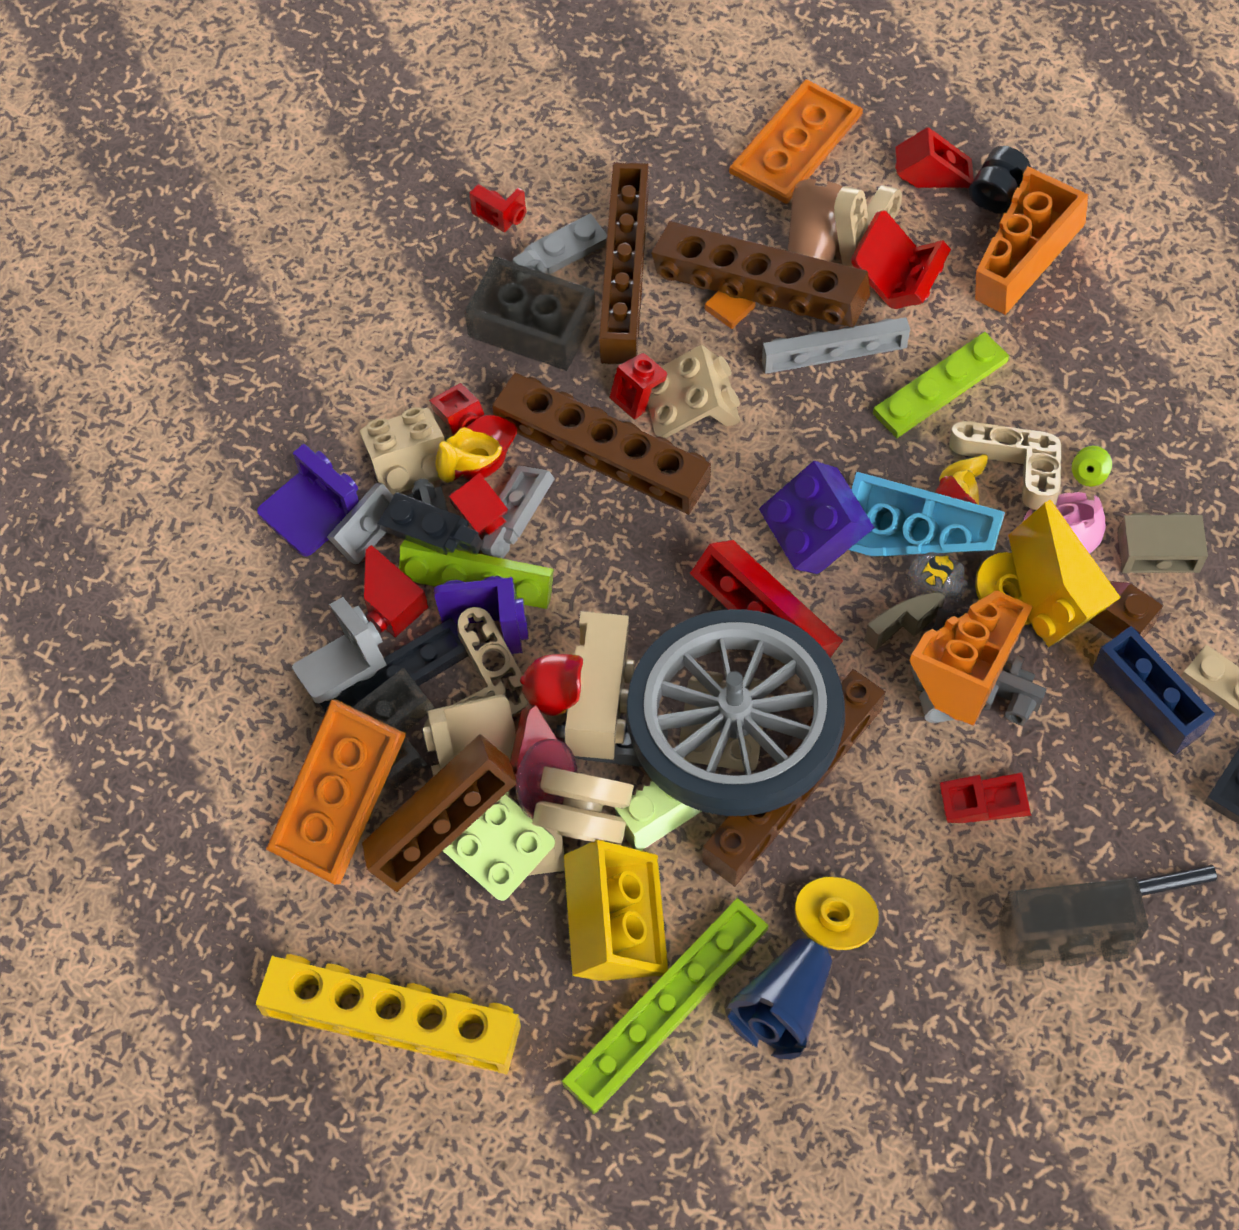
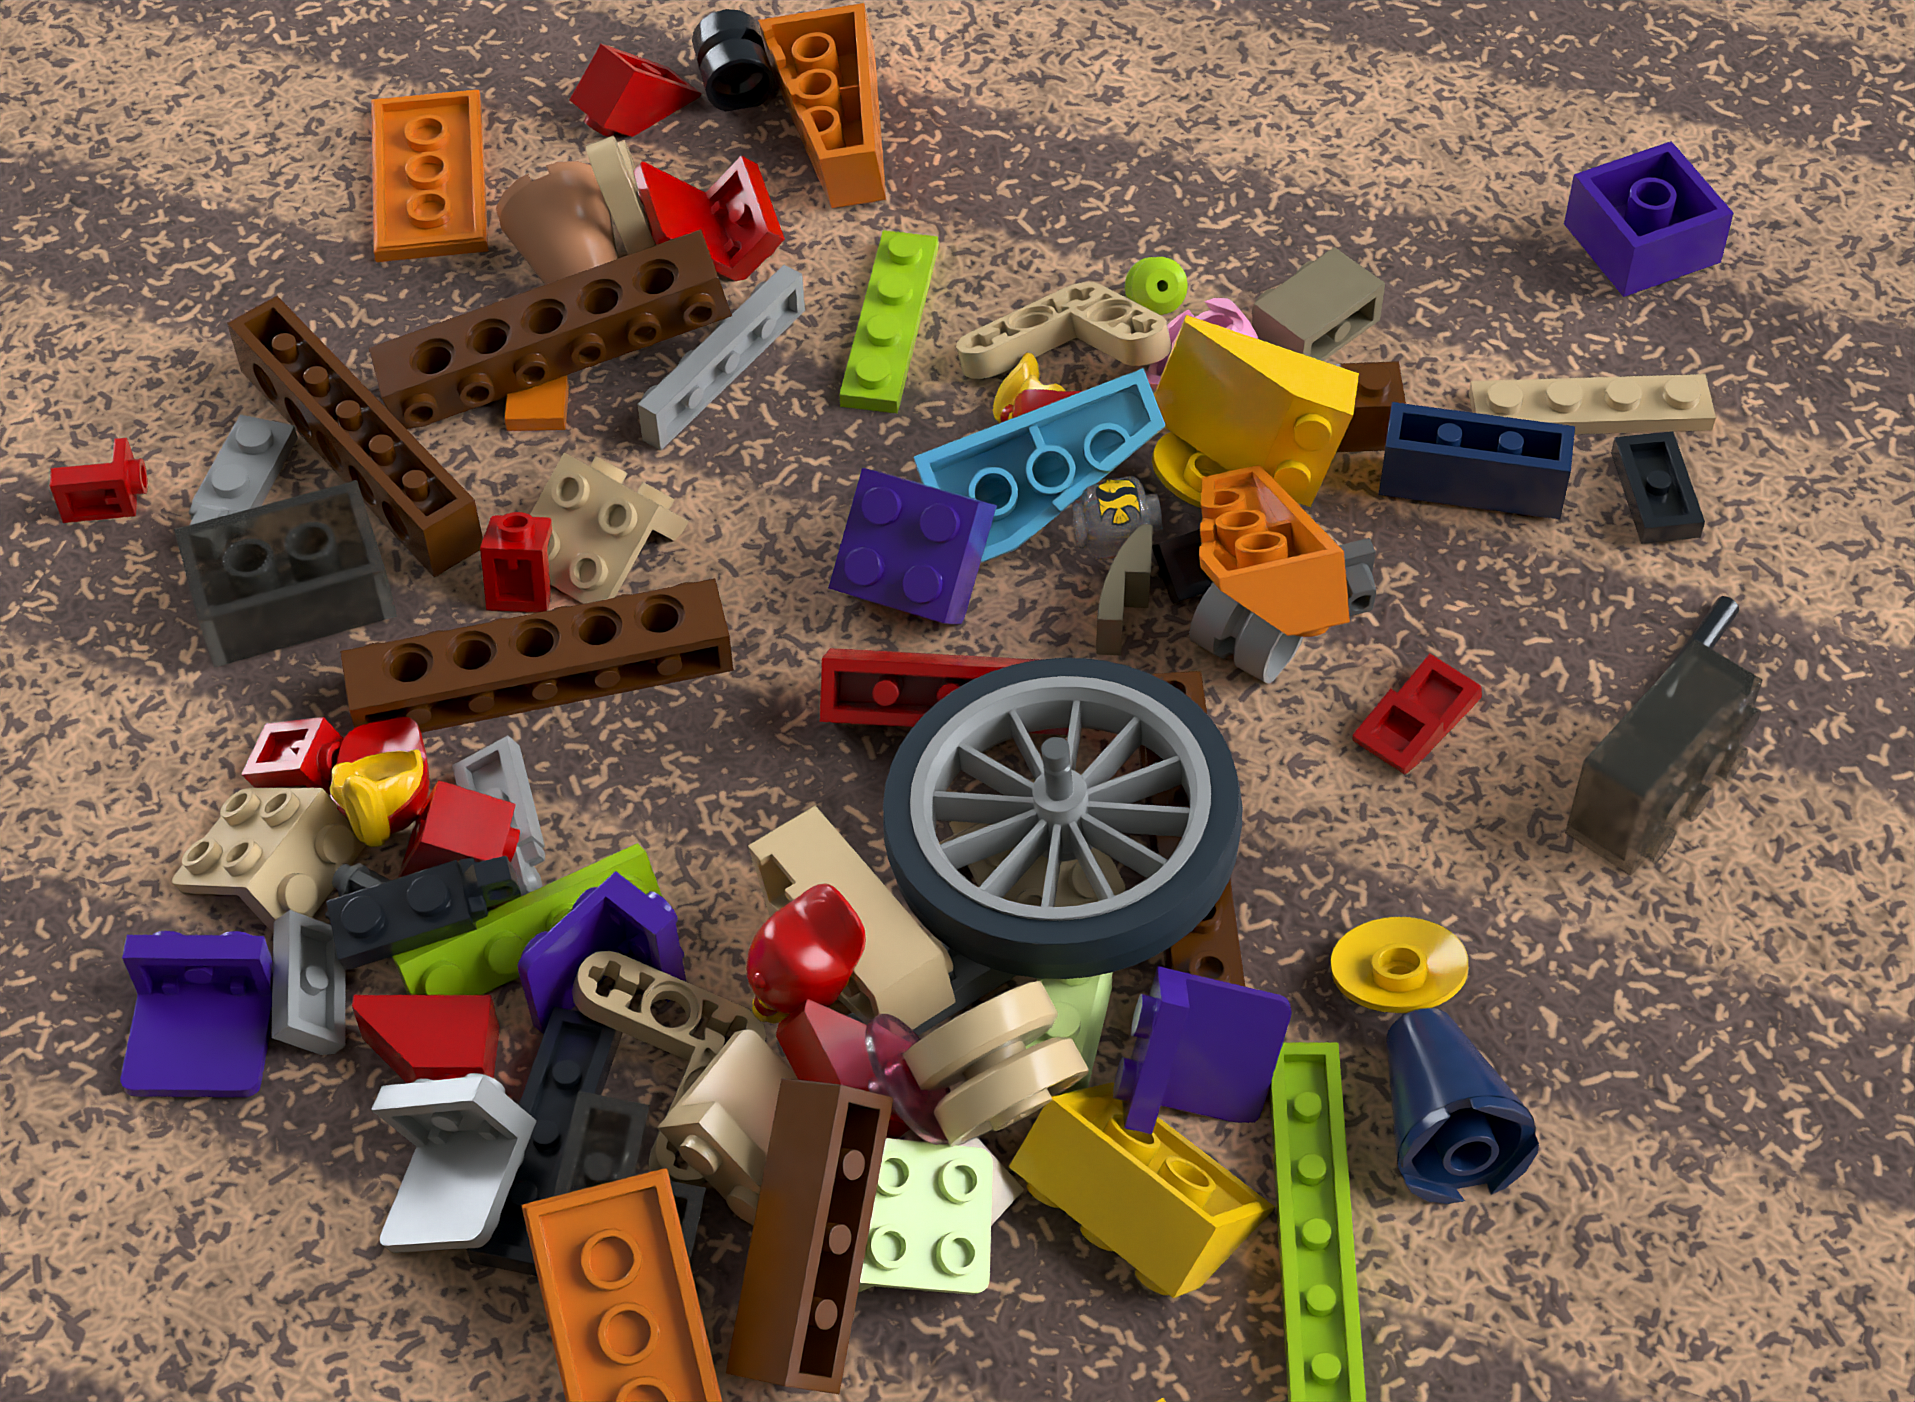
camera: 45 degrees left, 10 degrees down
none -> dark purple bracket [1113,966,1292,1134]

